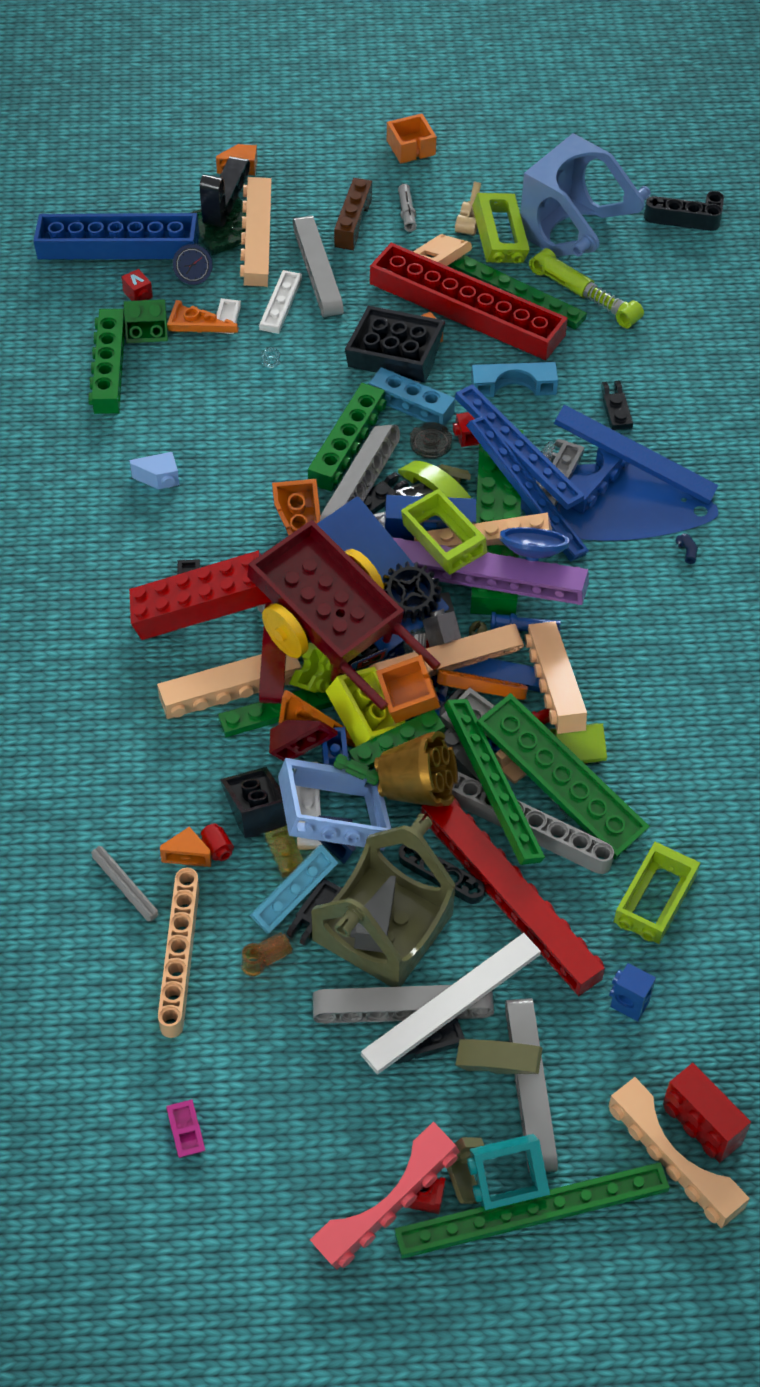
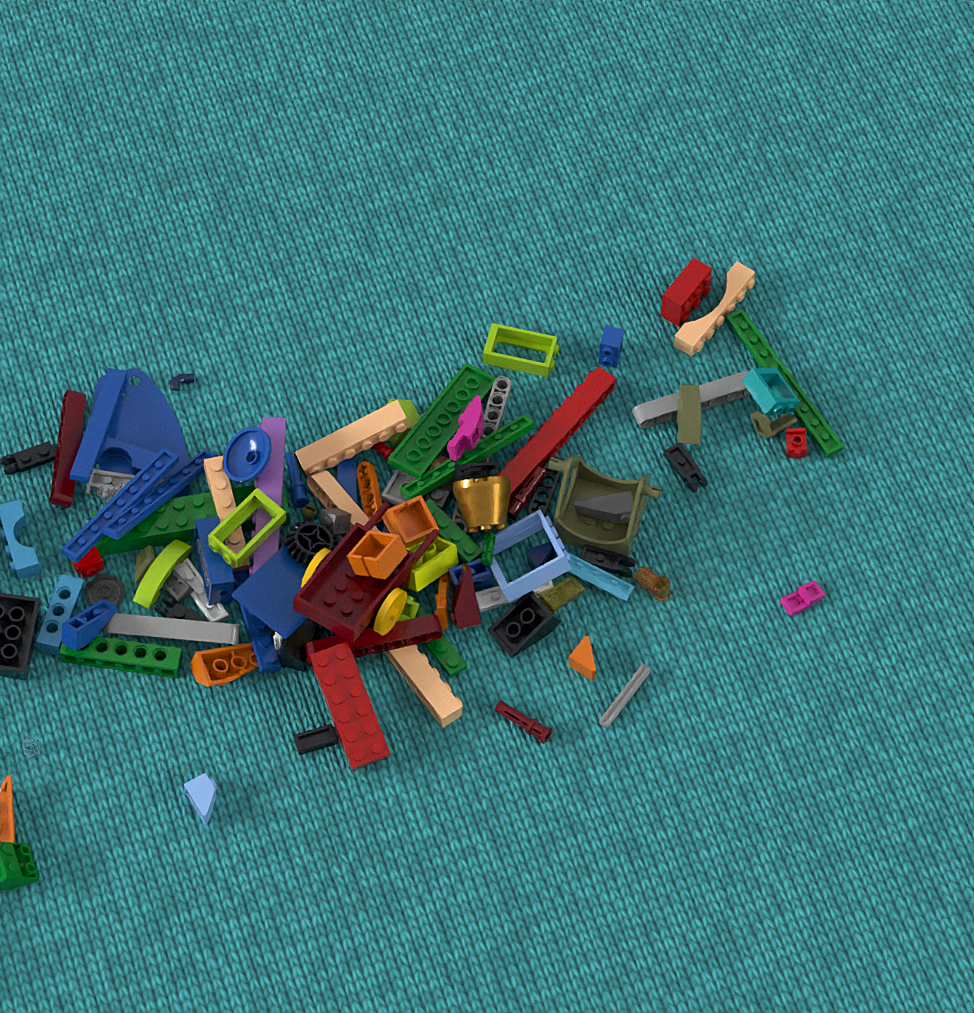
camera: 105 degrees left, 5 degrees up
green brick [88,309,125,414] -> none
light nougat beam [158,868,199,1038] -> none
red brick [201,823,234,861] -> none
coral arch [310,1121,460,1270] -> none
light grey beam [312,985,494,1024] -> none
white tile [361,933,541,1075] -> none
none -> dark red beam [49,389,86,508]
none -> blue slope [62,599,118,651]
none -> orange piece [347,530,408,579]
none -> dark pink slope [447,395,484,461]
none -> black hinge [454,462,499,482]
none -> dark red pin [495,700,553,744]
none -> dark red pin [507,466,546,520]

